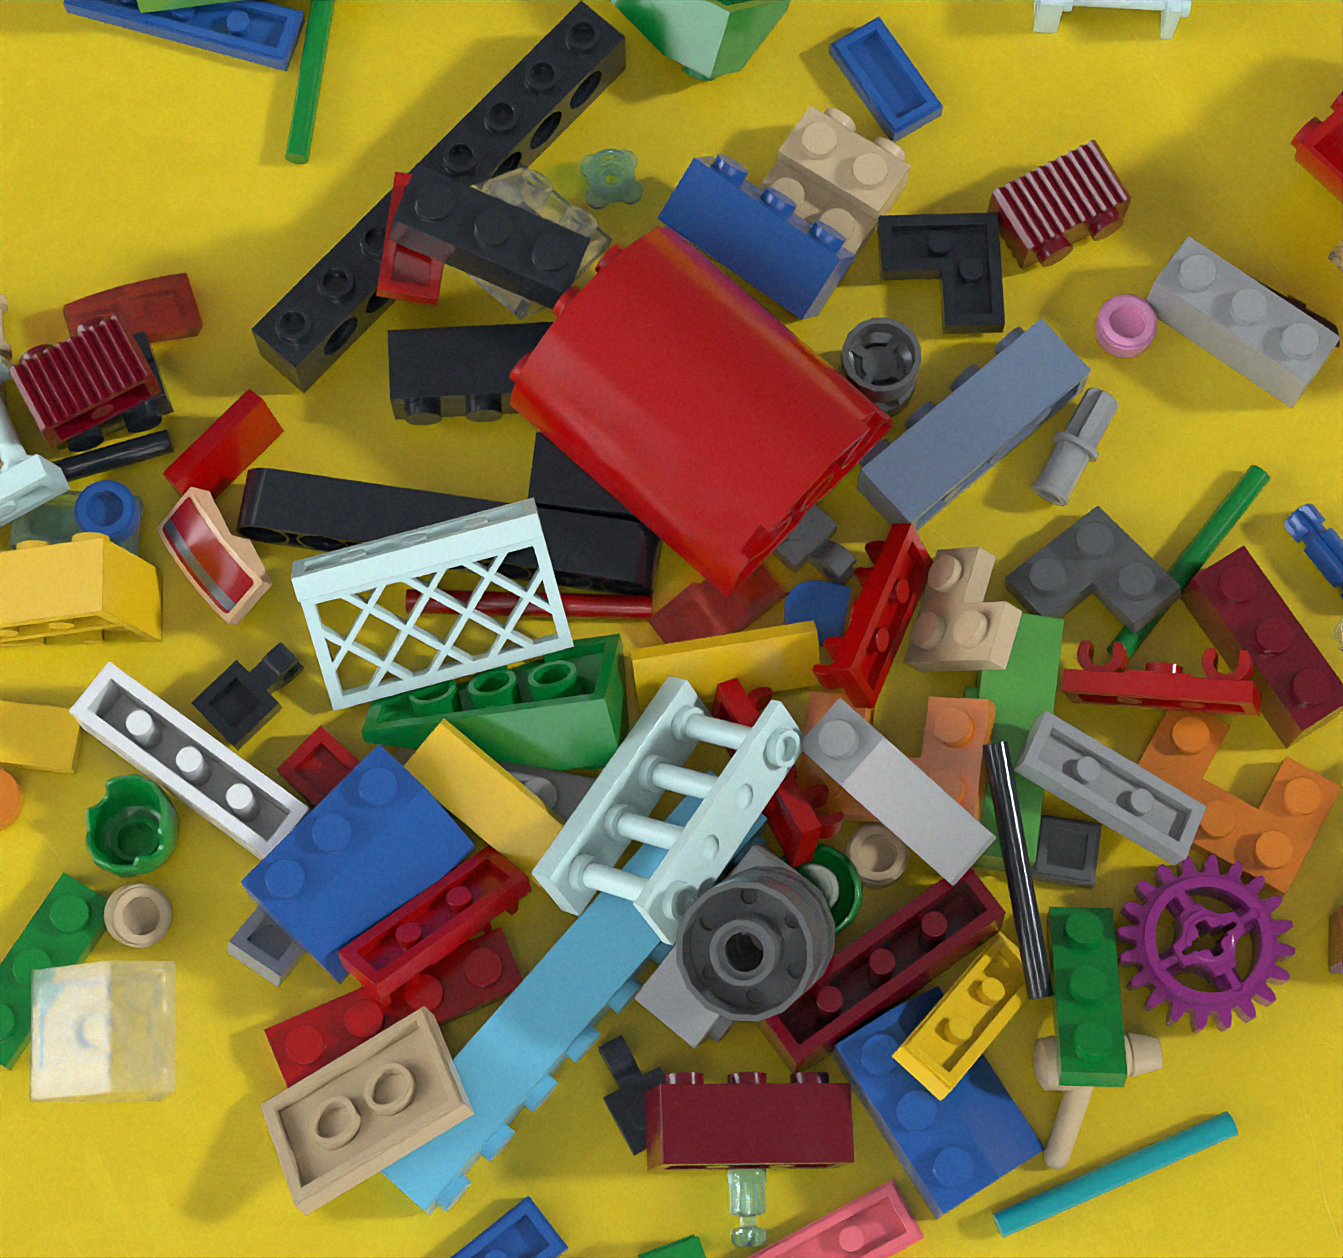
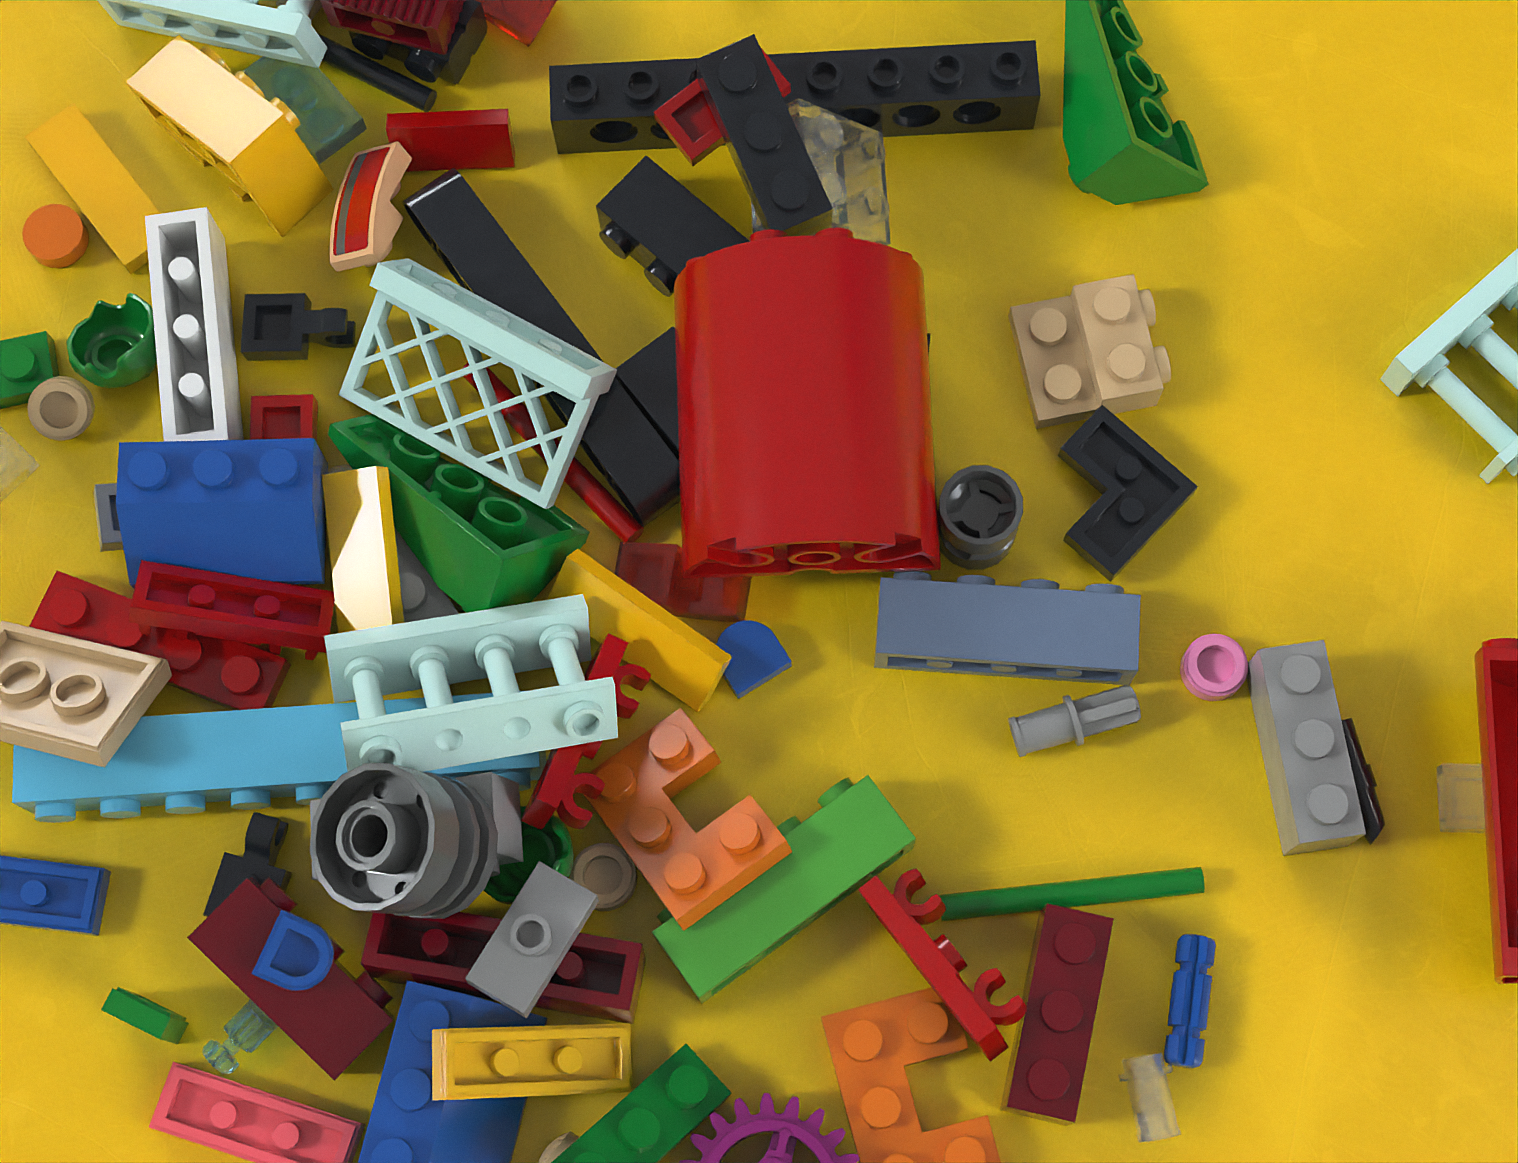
camera: 50 degrees right, 0 degrees up
blue tile [74,480,140,544] -> none
clear light blue plate [579,149,643,210] -> none
blue brick [657,153,856,320] -> none
dark grey plate [772,505,857,585] -> none
light grey slope [801,698,997,886] -> none
red plate [812,523,934,709] -> none
blue tile [829,17,943,143] -> none
tan plate [903,547,1022,672] -> none
black bar [982,741,1054,999] -> none
dark red brick [987,140,1132,269] -> none
dark grey plate [1005,506,1181,634] -> none
light grey plate [1013,710,1207,866] -> none
dark grey tile [1031,814,1102,889] -> none
none -> blue tile [251,909,334,991]
none -> light grey plate [465,861,599,1018]

